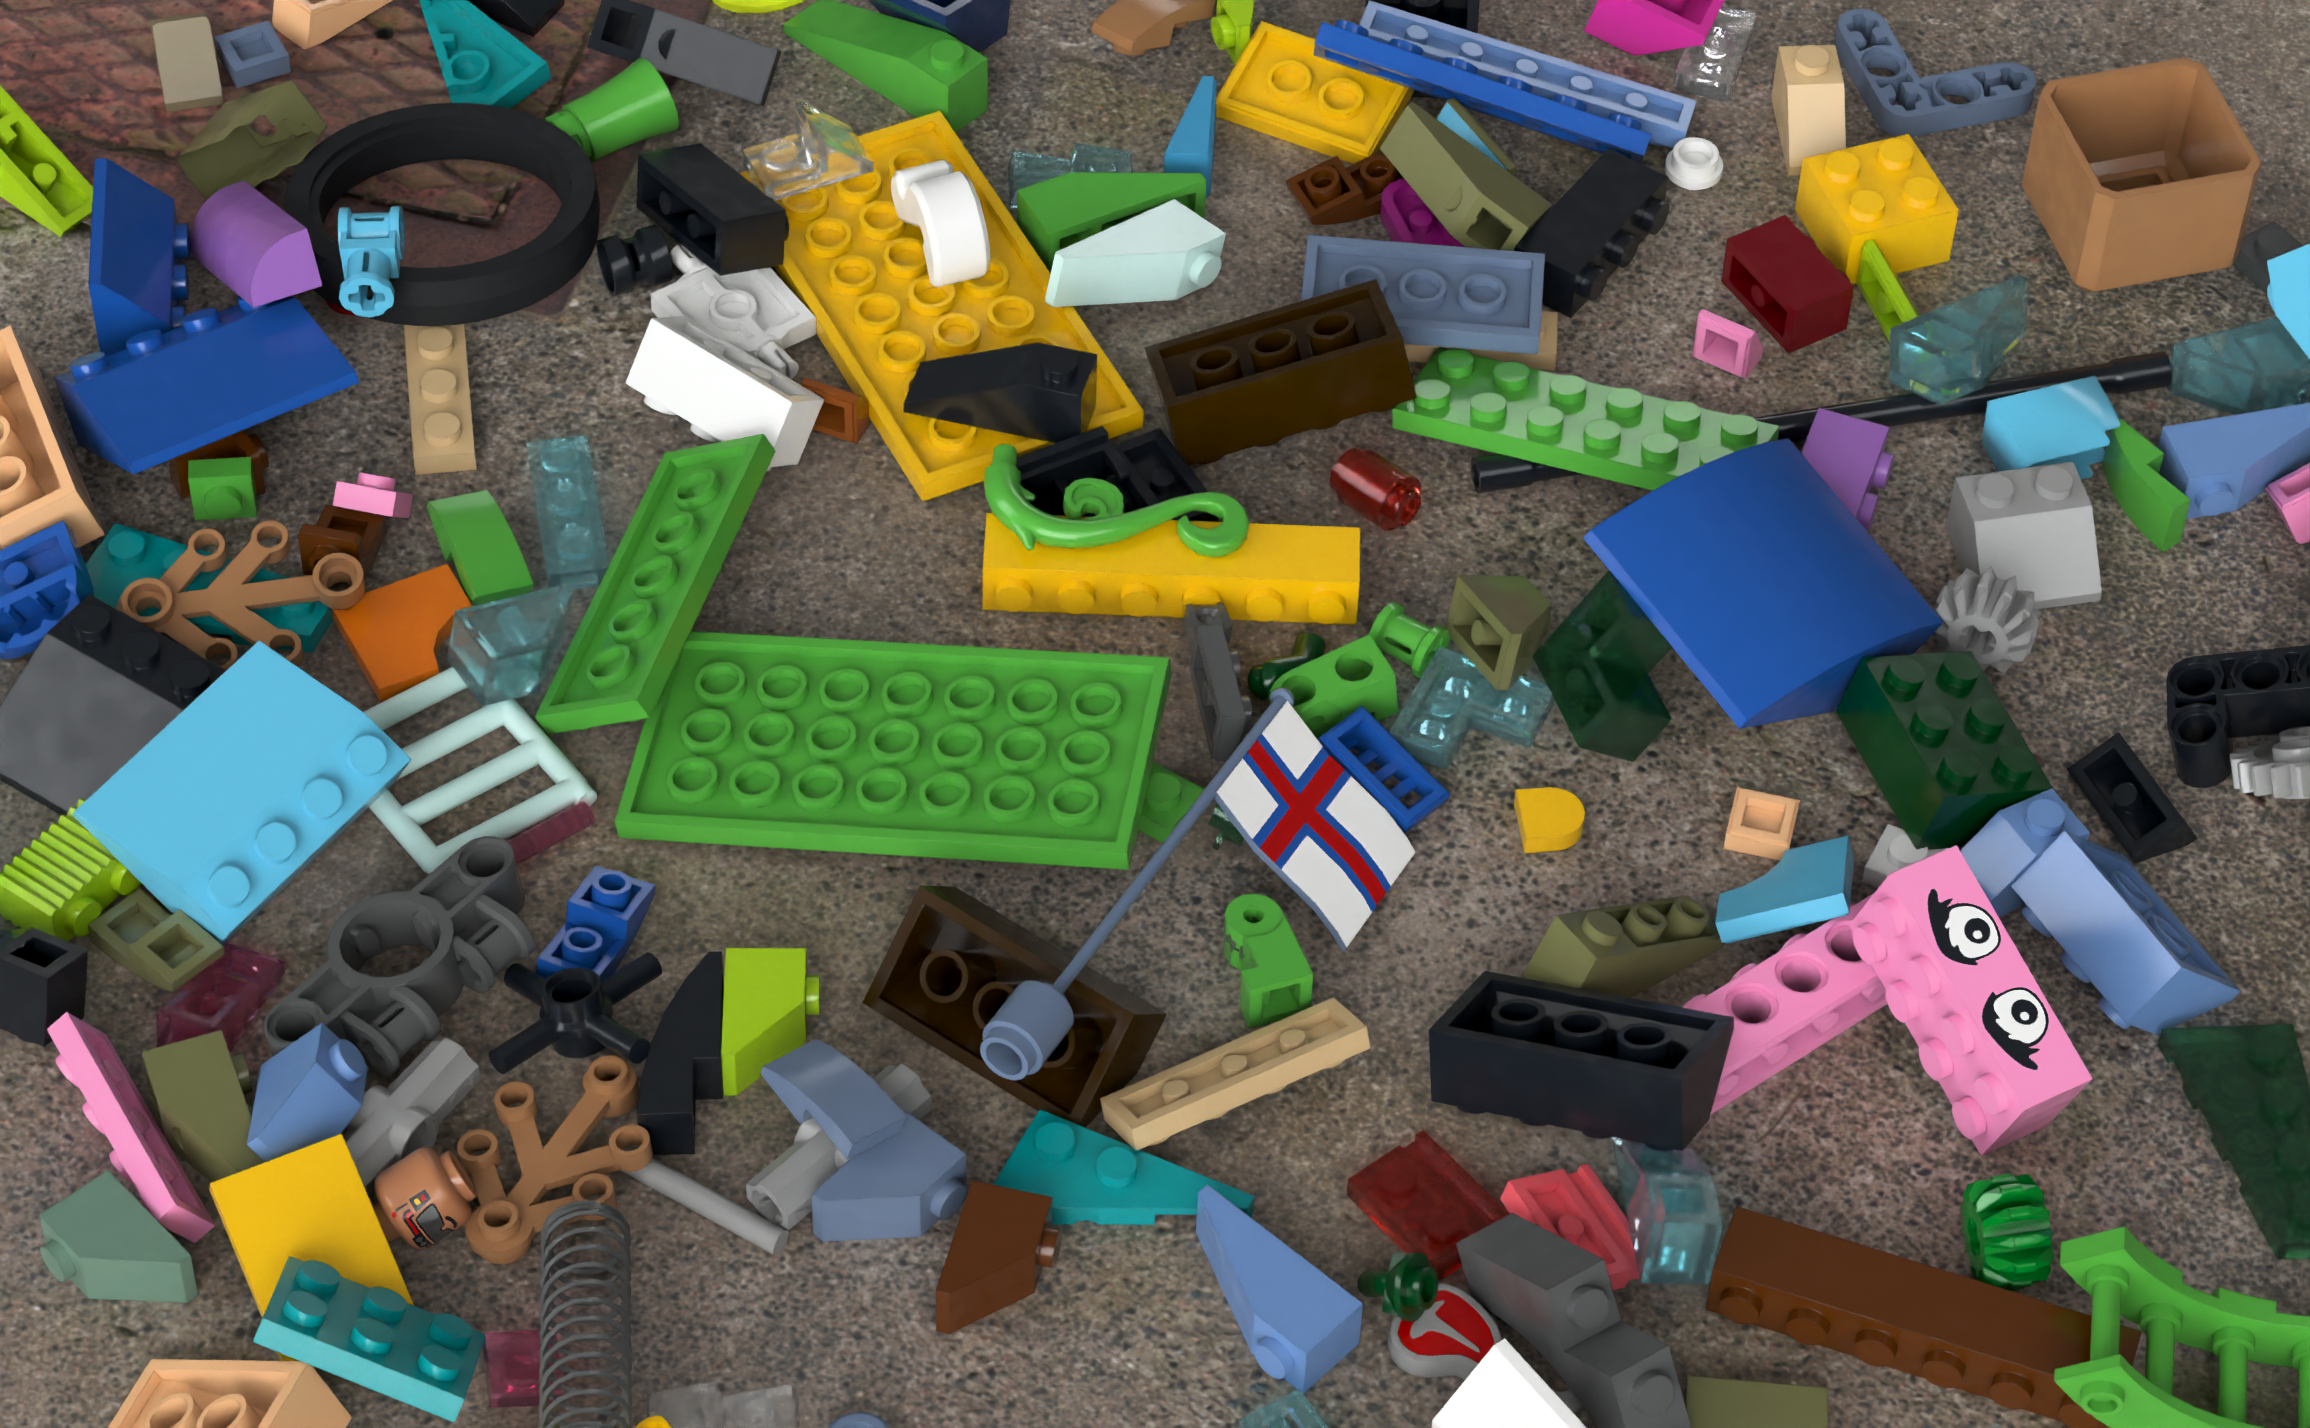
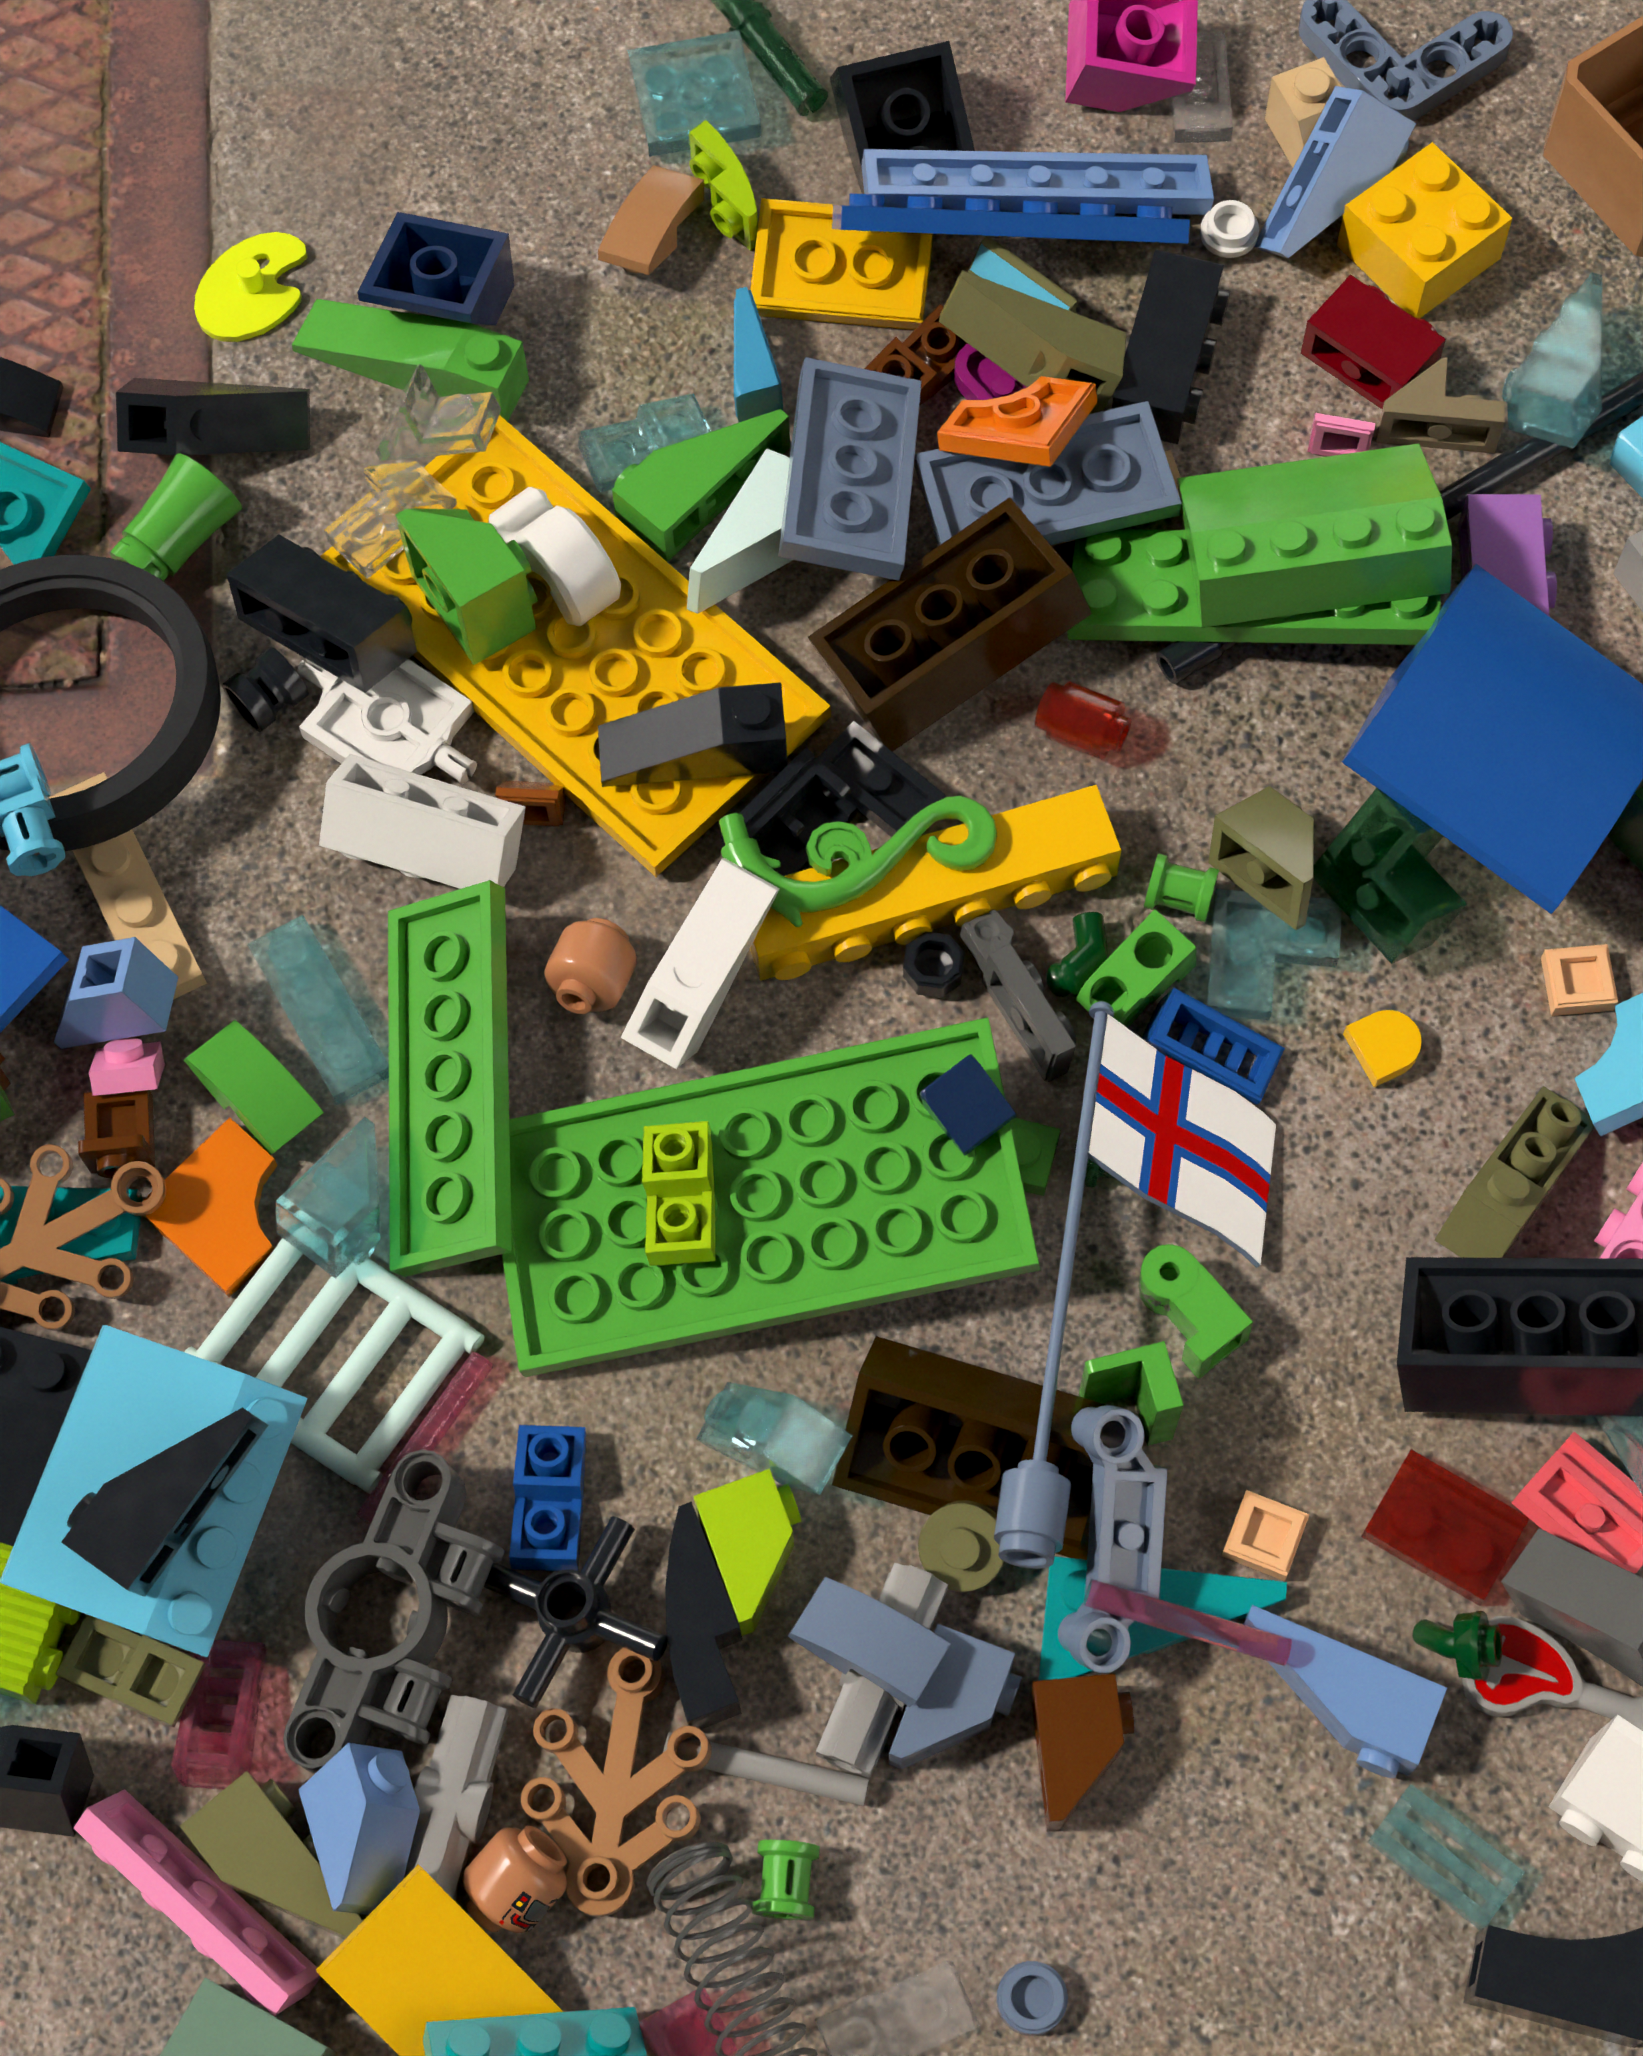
camera: 15 degrees left, 20 degrees up
tan plate [1100,997,1370,1151] -> none
lime slope [1856,240,1941,363] -> none
none -> medium blue slope [54,937,178,1049]
none -> black slope [61,1407,268,1597]
none -> clear slope [375,364,501,461]
none -> bright green slope [395,509,538,665]
none -> nougat head [544,918,637,1014]
none -> white slope [621,858,780,1069]
none -> lime slope [642,1121,715,1266]
none -> clear light blue slope [696,1382,852,1495]
none -> bright green bush [752,1839,820,1920]
none -> sand blue plate [778,357,922,581]
none -> black tile [903,932,965,998]
none -> olive wheel [918,1500,1005,1592]
none -> dark blue slope [920,1054,1016,1156]
none -> orange tile [937,376,1097,467]
none -> sand blue plate [1058,1405,1167,1673]
none -> bright green panel [1078,1341,1184,1446]
none -> clear pink bar [1084,1579,1292,1666]
none -> bright green slope [1177,443,1452,628]
none -> light nougat tile [1221,1490,1309,1581]
none -> medium blue slope [1254,86,1416,258]
none -> dark tan slope [1376,357,1506,453]

